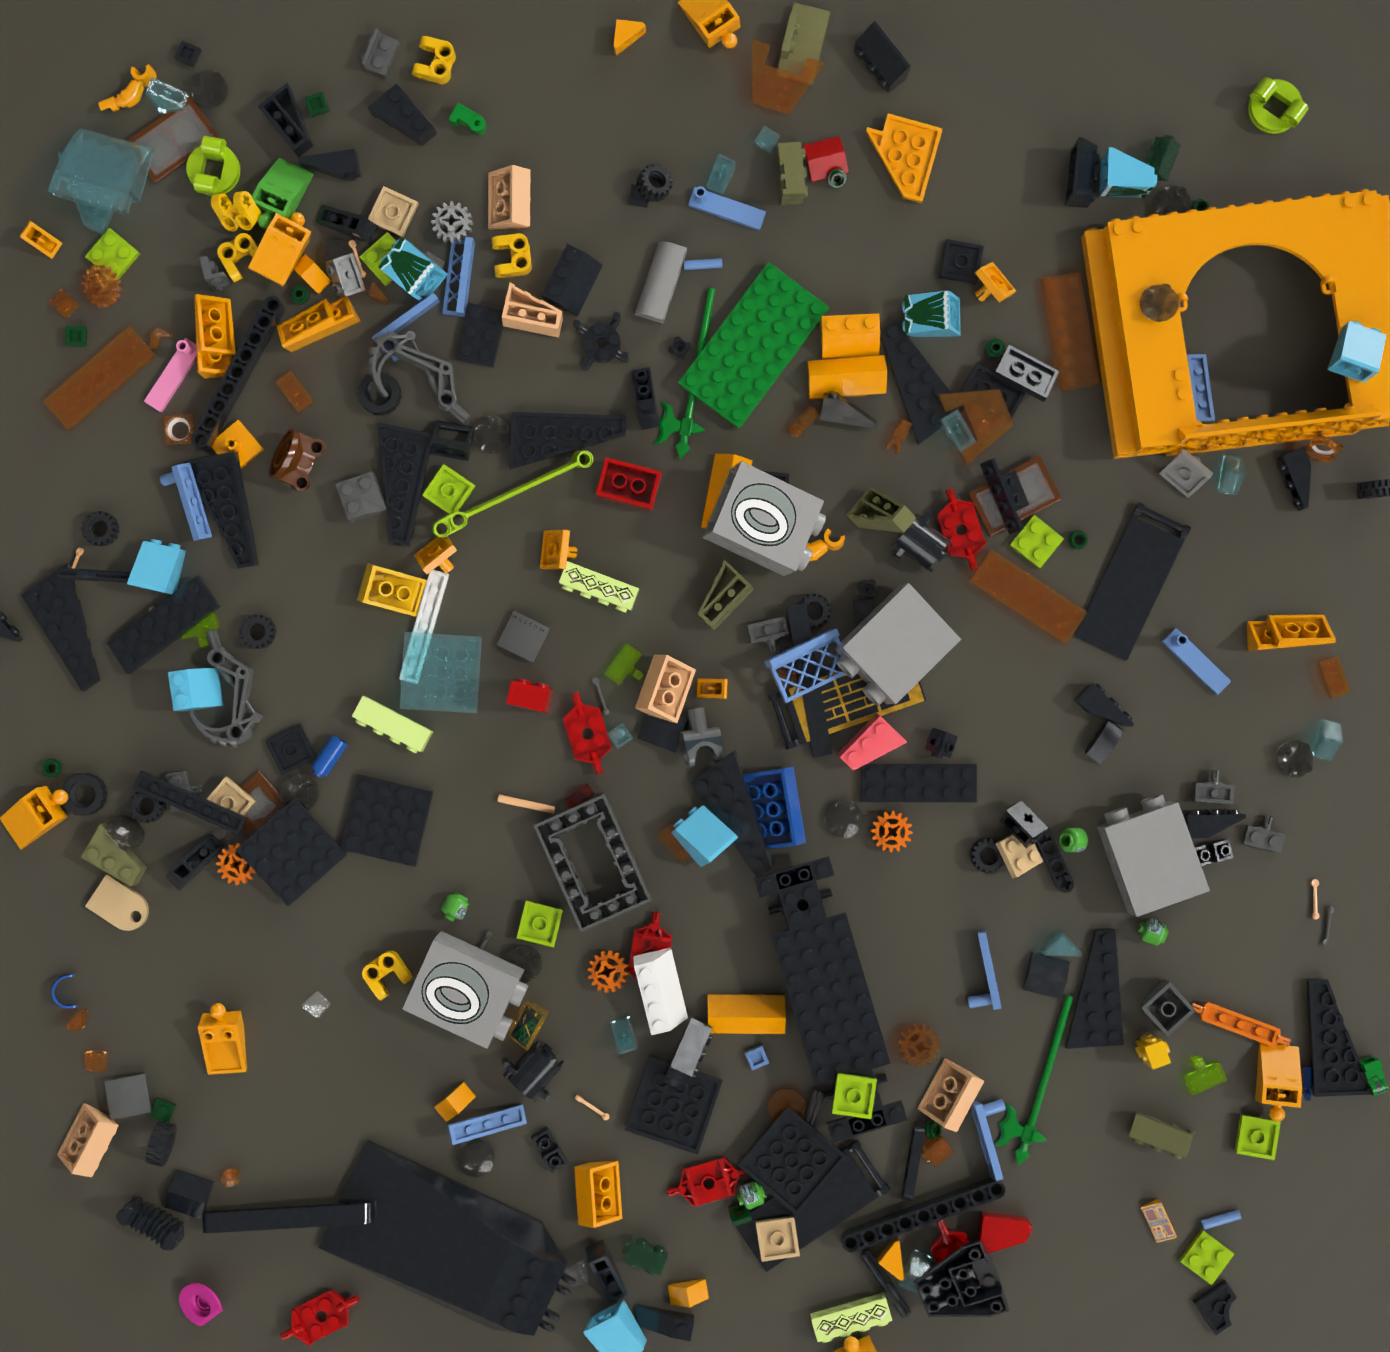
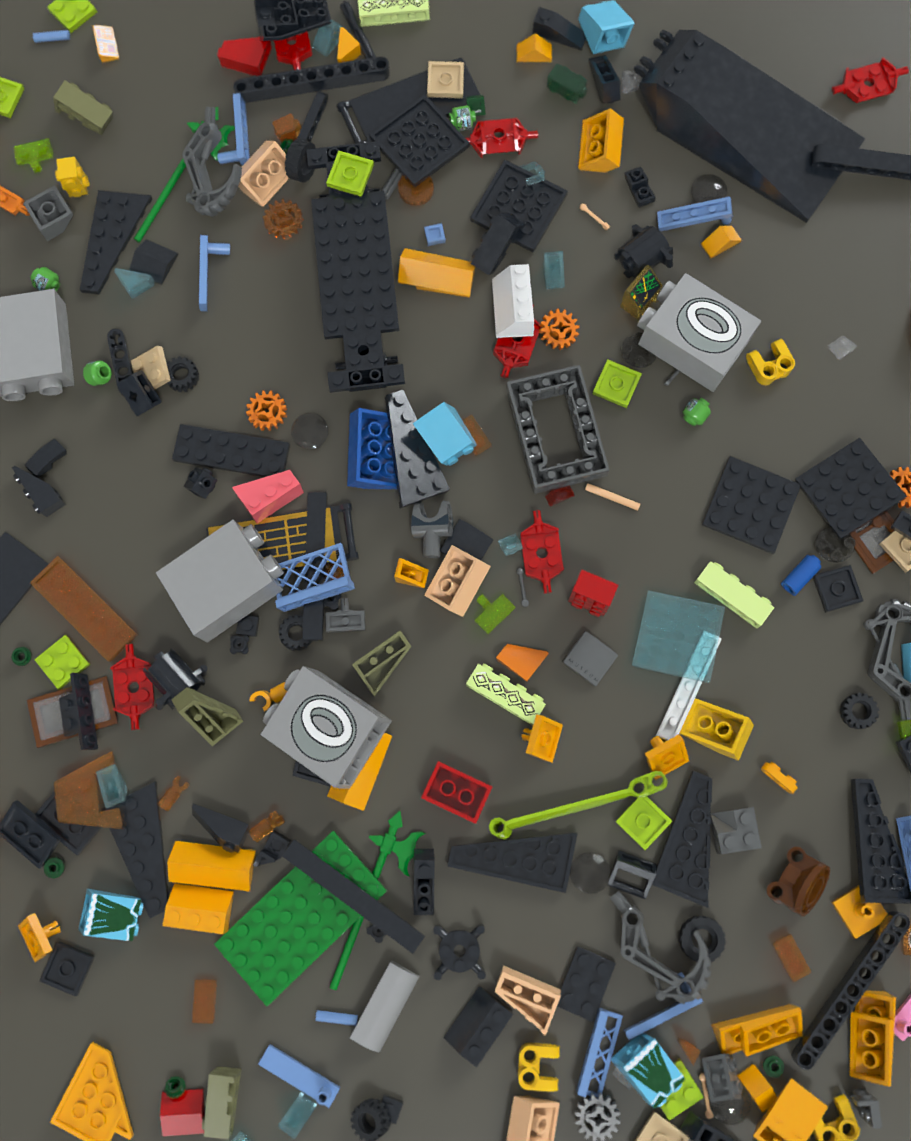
camera: 165 degrees left, 10 degrees down
none -> dark grey piece [182,107,242,217]
none -> clear orange plate [192,979,217,1024]
none -> black slope [253,830,291,867]
none -> black tile [282,839,425,954]
none -> black tyre [285,139,316,183]
none -> orange slope [496,644,549,682]
none -> clear light blue piece [519,162,545,185]
none -> light orange plate [761,762,798,794]

